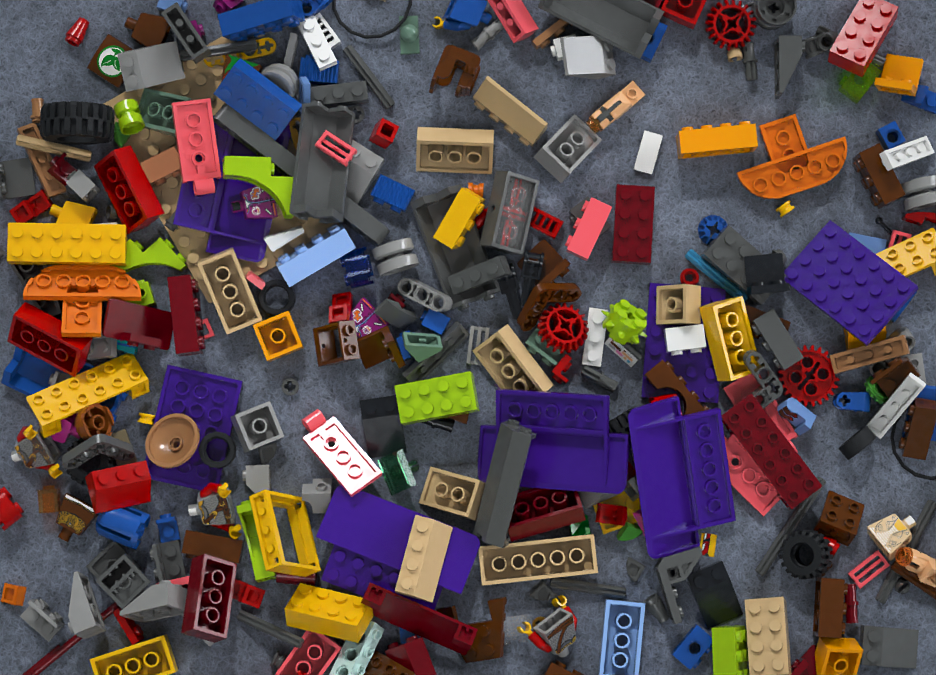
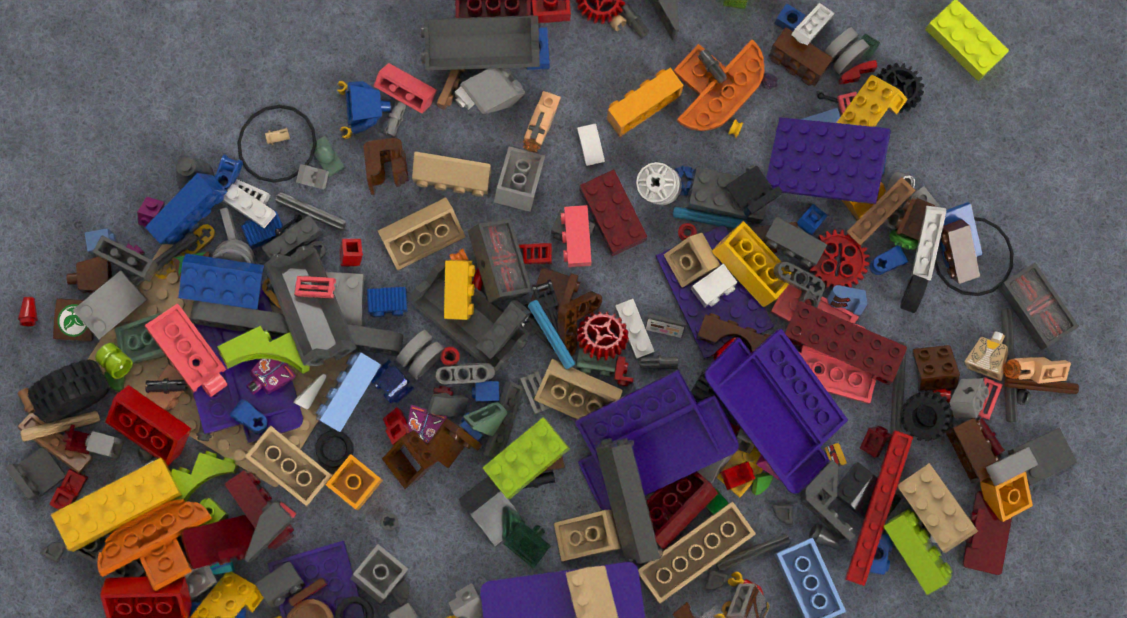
camera: 30 degrees left, 5 degrees down
yellow torso [49,201,98,224] -> none
coral tile [245,271,266,290] -> none
medium blue tile [299,76,311,114] -> none
hinge [301,409,382,497] -> none
lime brick [601,299,647,345] -> none
none -> black pin [145,378,187,394]
none -> blue piece [229,399,267,434]
none -> dark grey slope [245,502,294,562]
none -> dark grey brick [255,561,305,607]
none -> black hinge [275,214,302,236]
none -> reddish brown tile [288,578,328,606]
none -> light grey bracket [296,164,329,189]
none -> red cone [440,347,460,366]
none -> dark azure axle [528,300,575,369]
none -> white wheel [636,162,682,205]
none -> dark grey axle [698,49,727,83]
none -> clear purple plate [761,73,778,90]
none -> blue slope [797,204,828,236]
none -> red tile [845,430,913,586]
none -> dark red bracket [860,426,892,458]
none -> light grey brick [950,378,989,418]
none -> light grey beam [986,447,1038,486]

